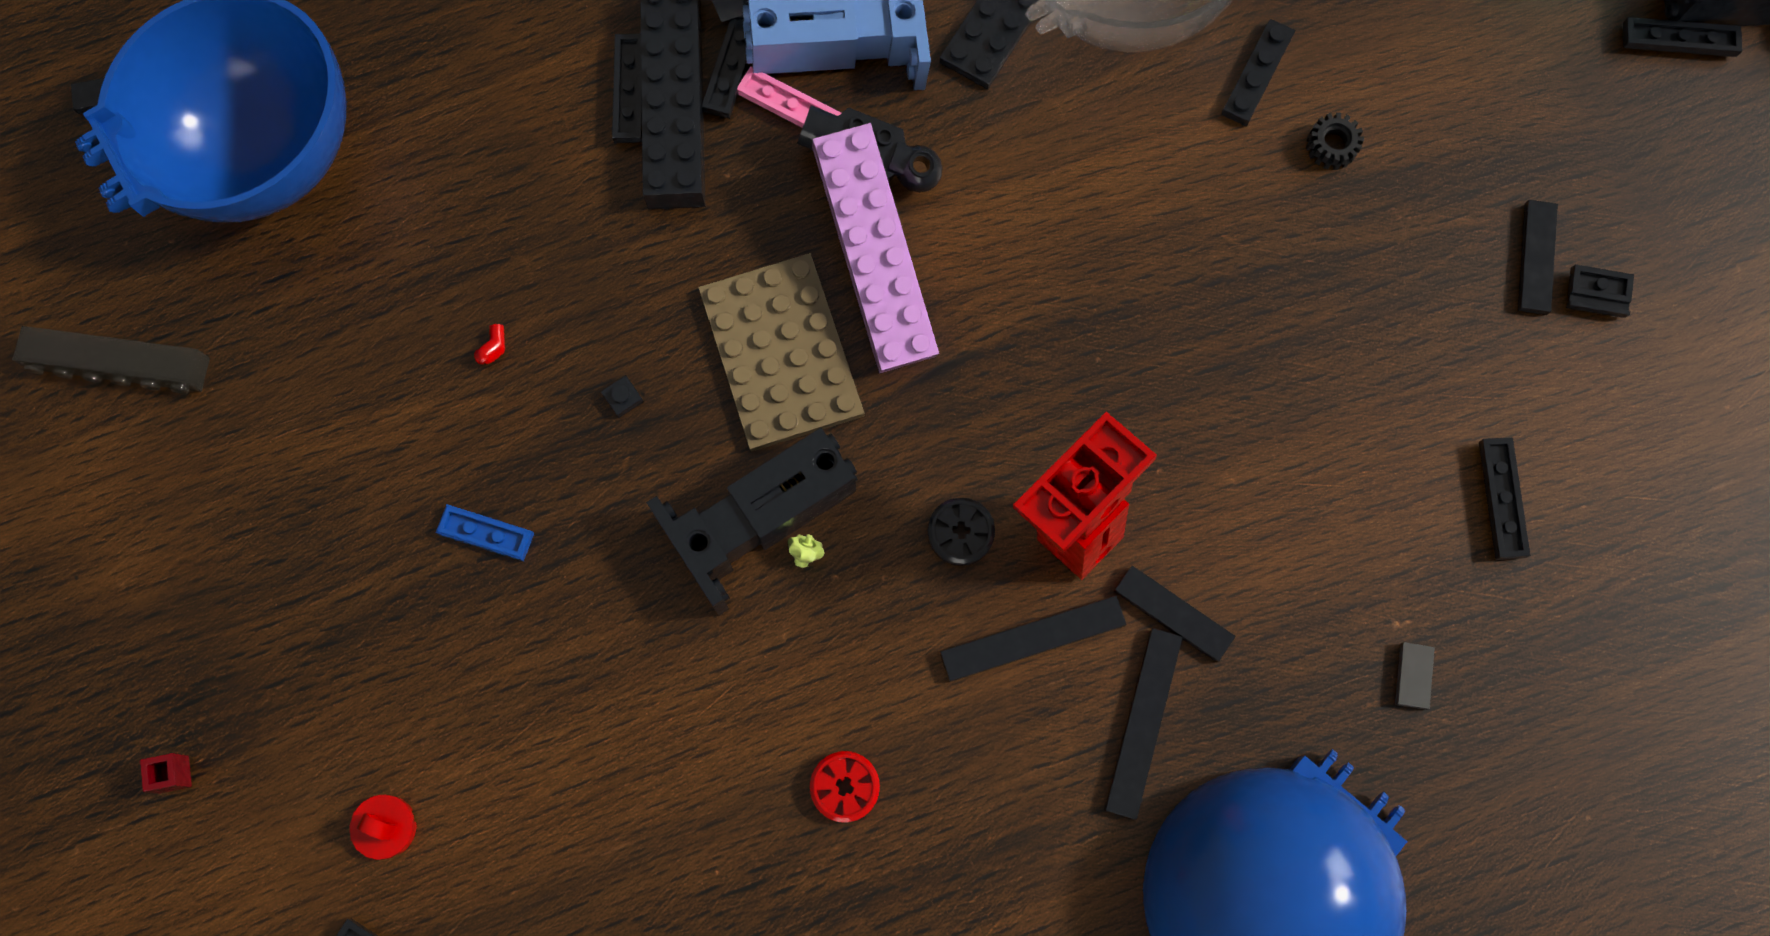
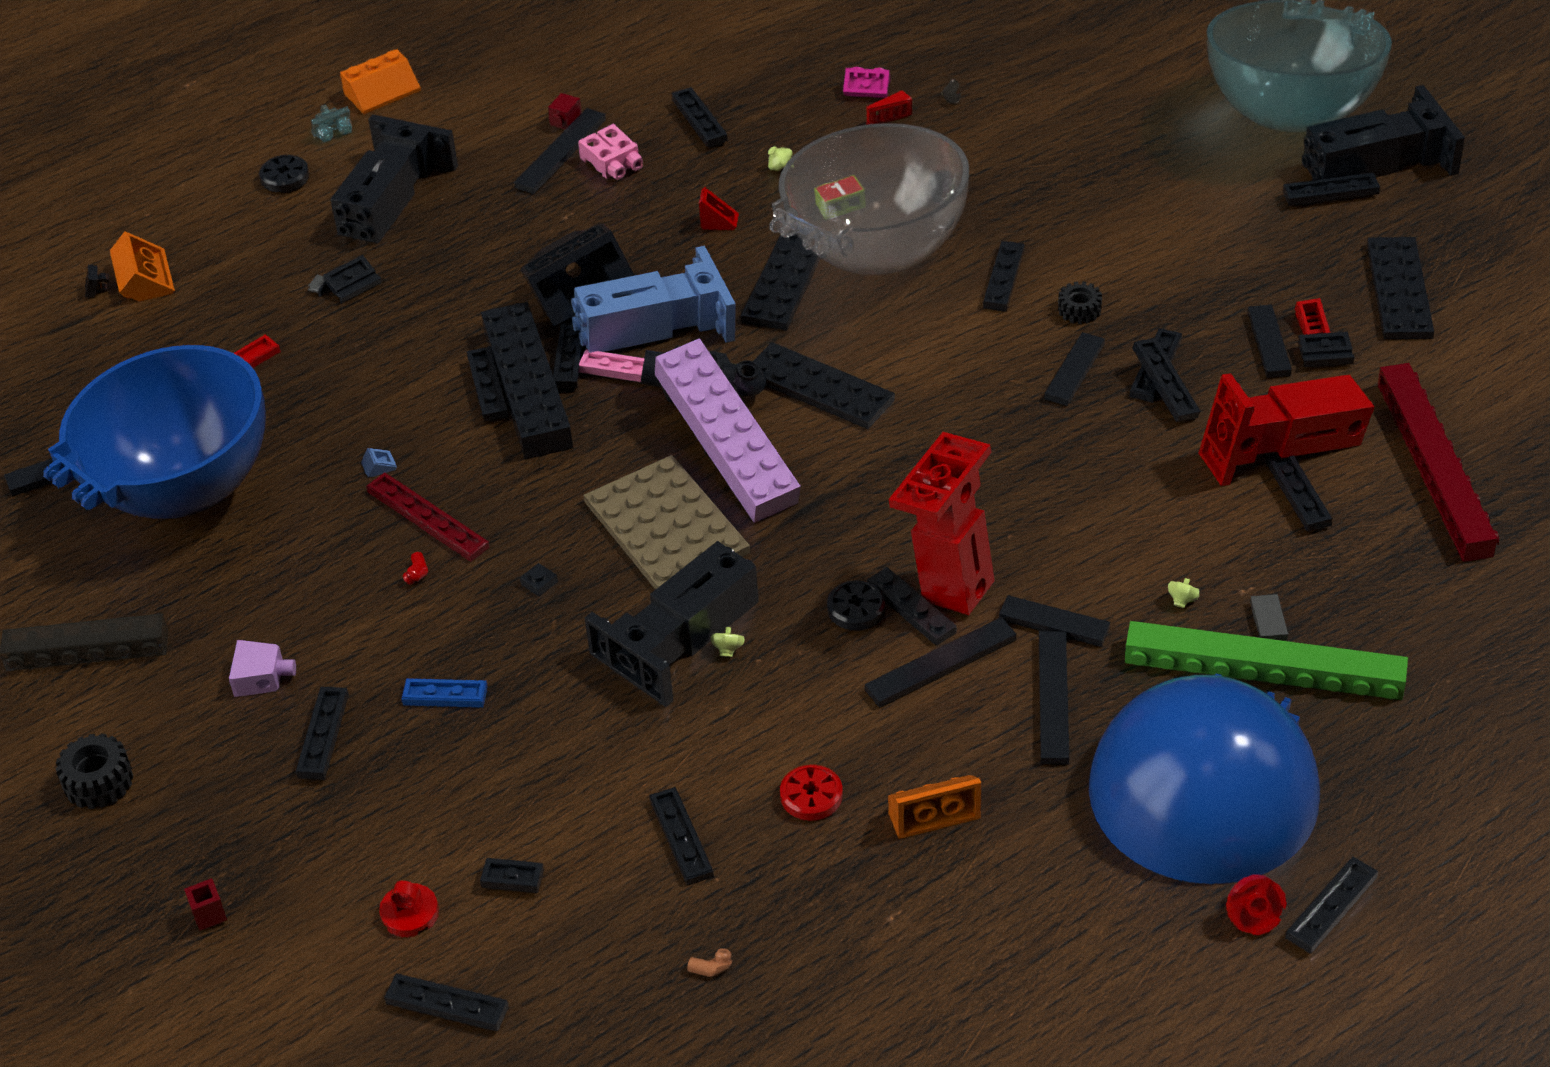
camera: 10 degrees left, 30 degrees down
none -> black tyre [56,734,133,809]
none -> lavender torso [229,640,296,697]
none -> black plate [296,687,349,780]
none -> medium blue slope [361,448,397,477]
none -> dark red tile [366,472,490,562]
none -> black plate [480,858,544,893]
none -> black tile [649,787,714,886]
none -> black plate [753,342,895,429]
none -> black plate [867,567,957,646]
none -> orange slope [888,775,981,839]
none -> black tile [1045,332,1105,406]
none -> bright green brick [1125,621,1408,700]
none -> black tile [1130,328,1182,403]
none -> black plate [1132,338,1201,422]
none -> yellowish green piece [1168,578,1200,608]
none -> red brick [1198,373,1375,486]
none -> red slope [1295,298,1331,335]
none -> black plate [1367,237,1434,339]
none -> dark red brick [1377,363,1499,562]

